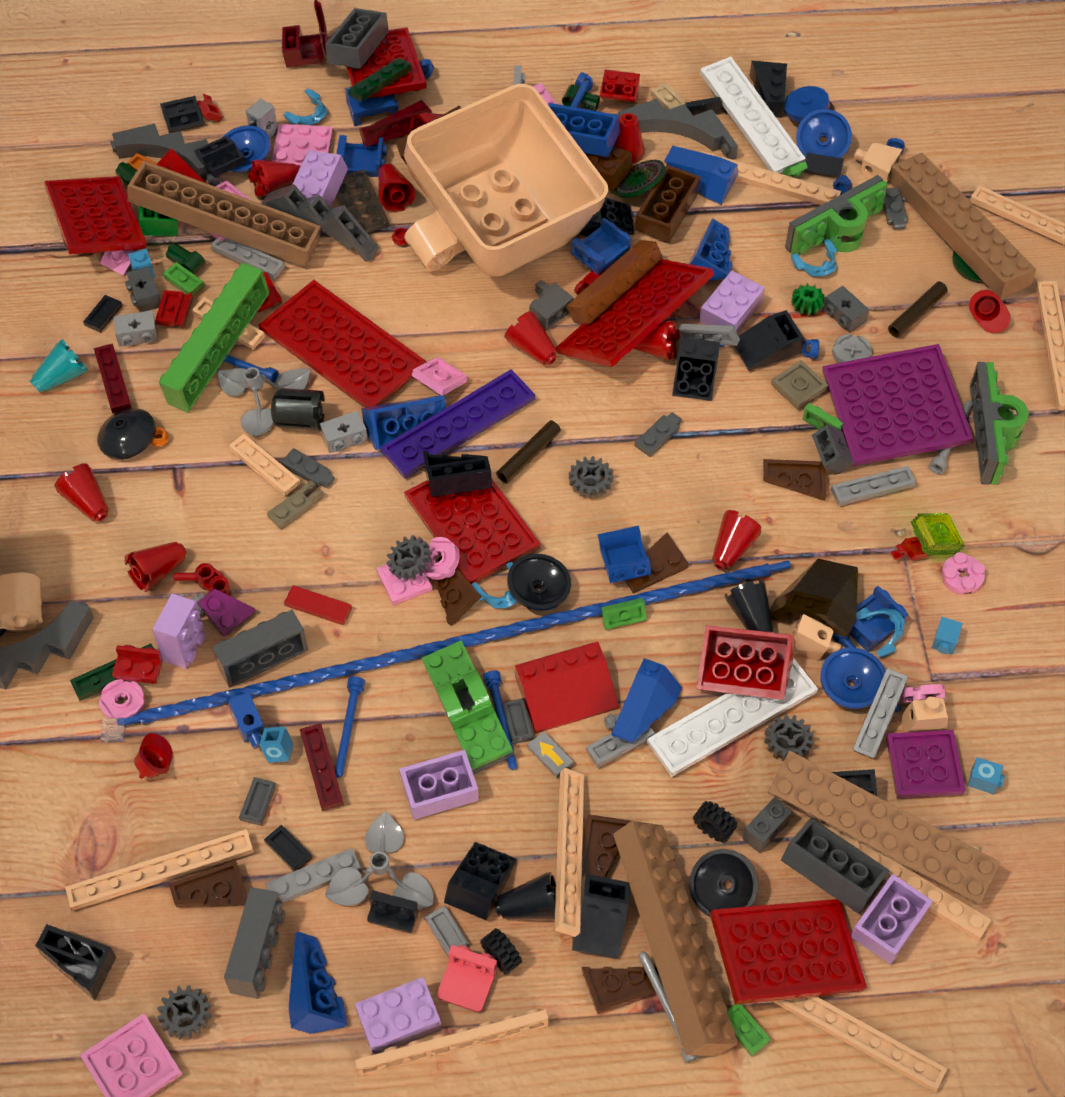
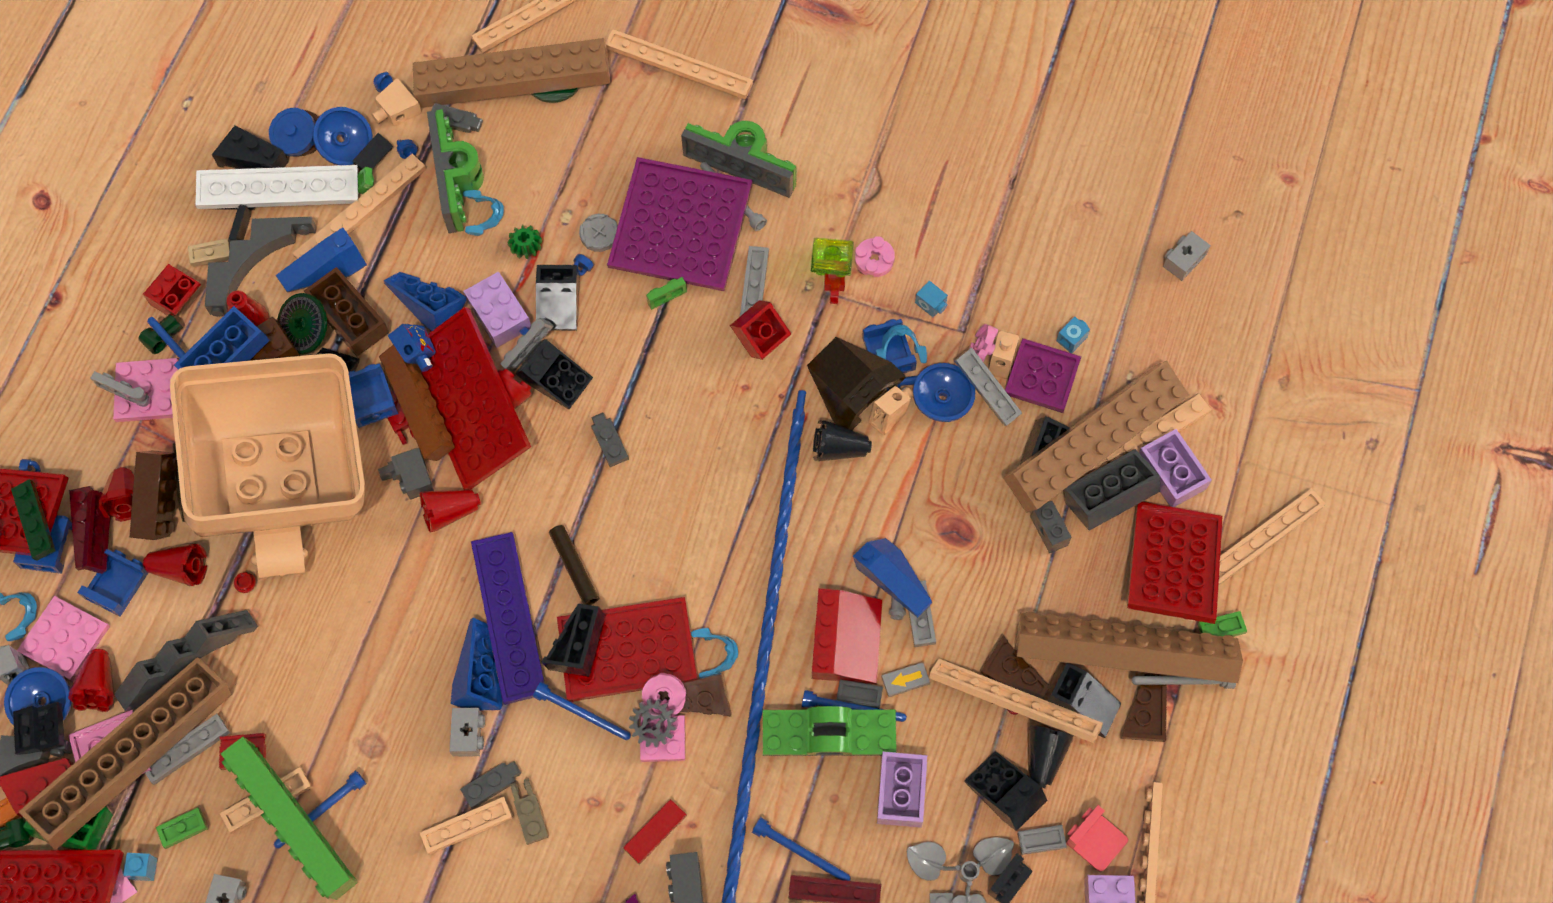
camera: 65 degrees left, 10 degrees up
dark grey brick [125,266,161,312] -> none
red plate [155,290,193,328] -> none
dark green piece [165,243,205,274] -> none
light grey plant [218,367,311,436] -> none
red plate [259,280,426,408] -> none
pearl dark grey cylinder [271,388,325,430] -> none
lavender brick [292,150,348,208] -> none
clear smoke plate [336,169,390,233] -> none
bright pink plate [412,357,468,396] -> none
black tyre [480,928,522,975] -> none
black dish [507,554,571,611] -> none
dark grey gear [569,456,613,498] -> none
blue tile [575,72,593,92] -> none
blue panel [597,525,651,583] -> none
bright green plate [601,598,646,630] -> none
reddish brown wing [625,532,689,593] -> none
white plate [647,658,818,777] -> none
black dish [689,849,759,917] -> none
black tyre [693,801,737,843] -> none
red slope [696,625,796,701] -> none
red cone [712,510,762,571] -> none
reddish brown wing [763,459,826,501] -> none
dark grey gear [764,714,814,761] -> none
dark tan plate [771,360,828,409] -> none
dark grey brick [812,424,854,474] -> none
dark grey brick [823,286,869,333] -> none
dark brown piece [888,281,948,338] -> none
red piece [969,290,1010,333] -> none
none -> blue torso [388,324,436,372]
none -> blue piece [533,682,631,740]
none -> red brick [729,300,791,360]

